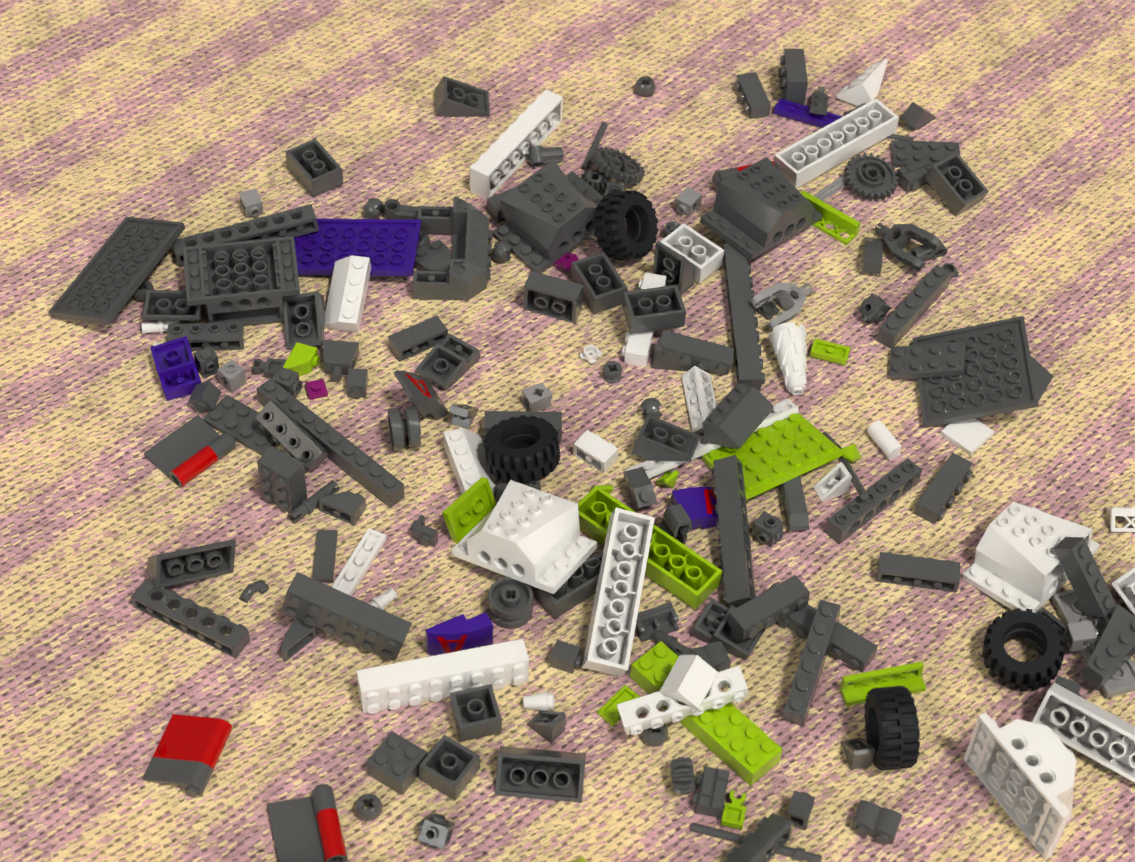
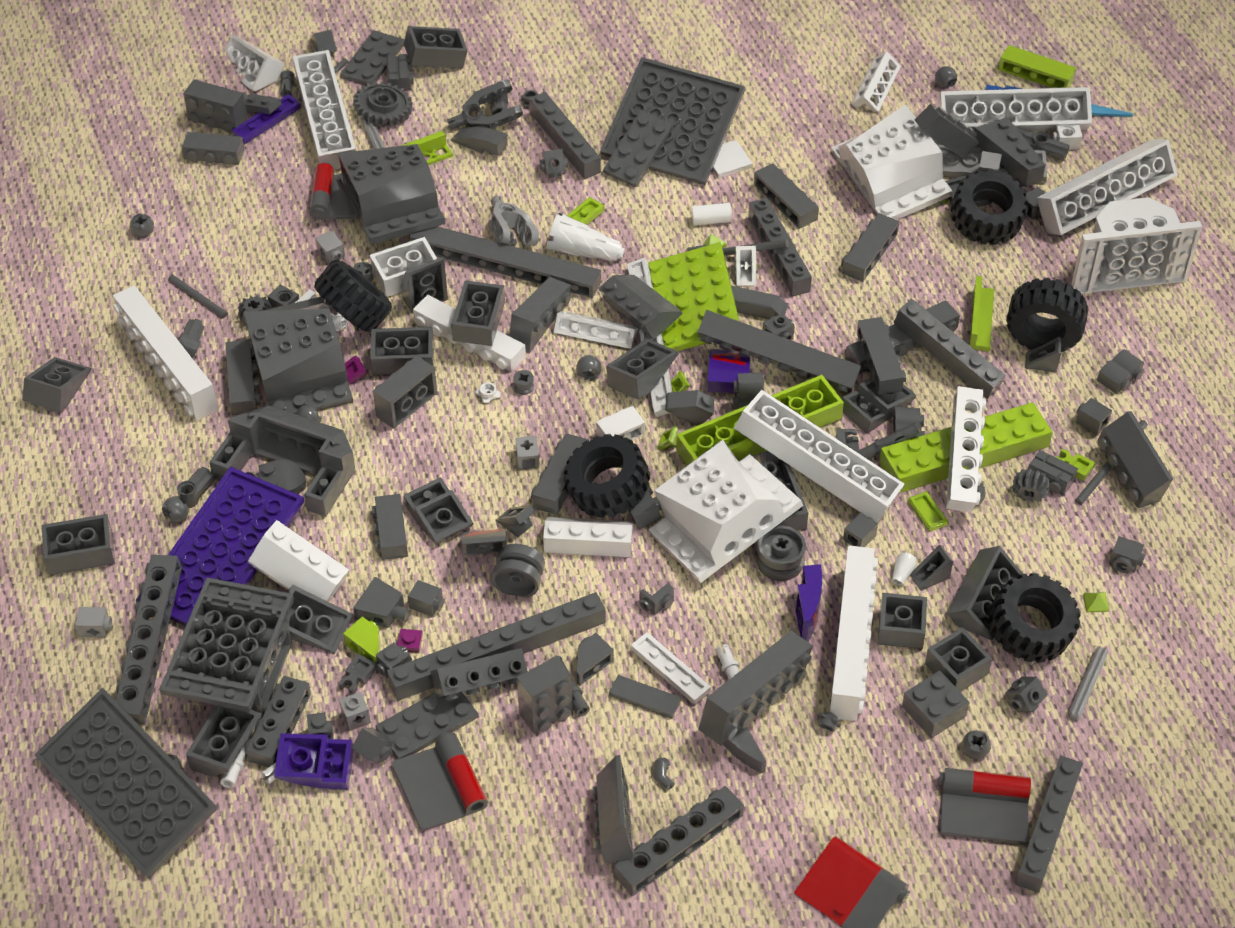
camera: 65 degrees left, 0 degrees up
lime plate [442,477,496,544] -> none
dark grey gear [591,147,645,185] -> none
white slope [660,655,718,710] -> none
none -> dark grey plate [818,712,841,732]
none -> black tyre [989,573,1081,663]

